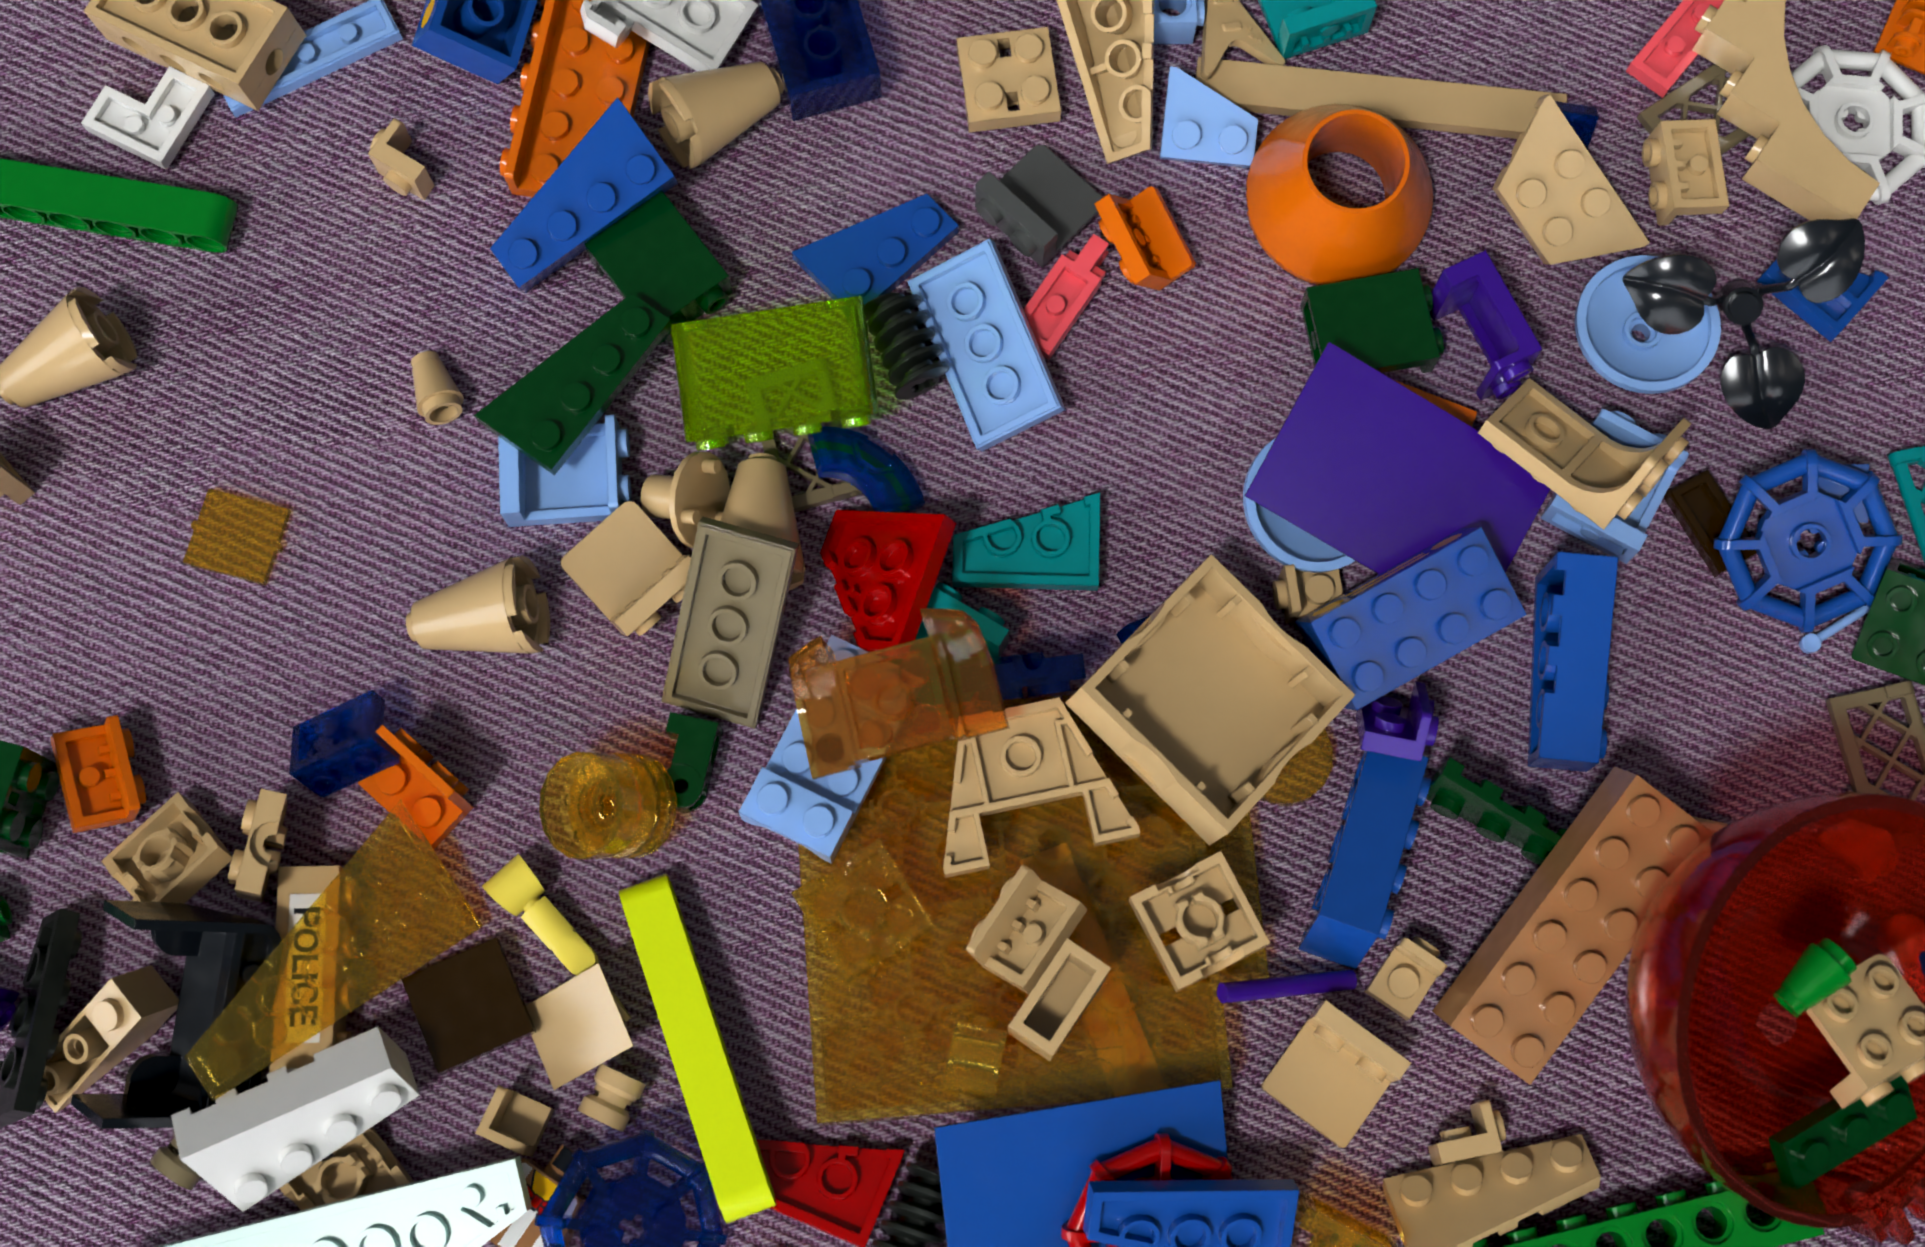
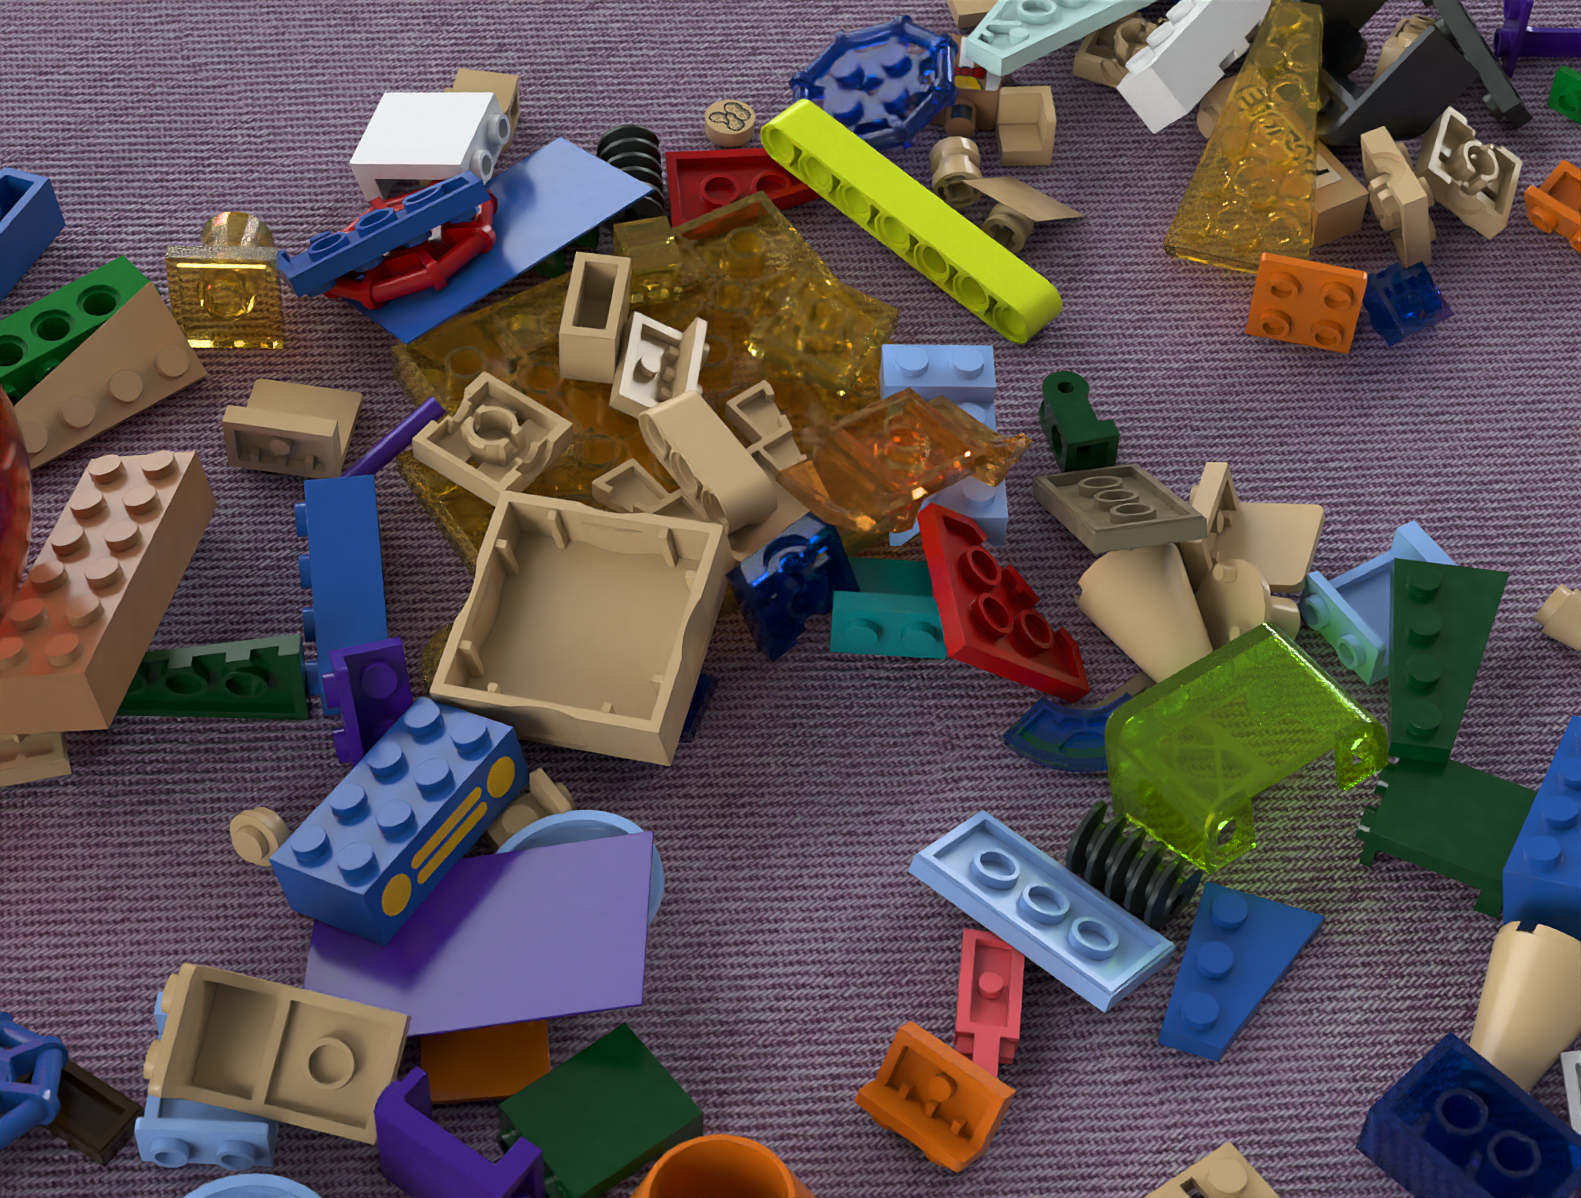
camera: 150 degrees right, 25 degrees down
dark brown tile [401,938,536,1074] -> none
tan cone [406,555,550,654] -> none
light yellow piece [482,854,599,976] -> none
clear yellow wheel [539,752,677,859] -> none
teal wing [952,492,1100,591] -> none
dark grey bracket [975,145,1103,268] -> none
tan bracket [1364,937,1447,1021] -> none
tan bracket [1428,1100,1506,1167] -> none
blue wedge [1528,552,1618,772] -> none
none -> tan plate [230,807,289,867]
none -> tan beam [639,389,778,534]

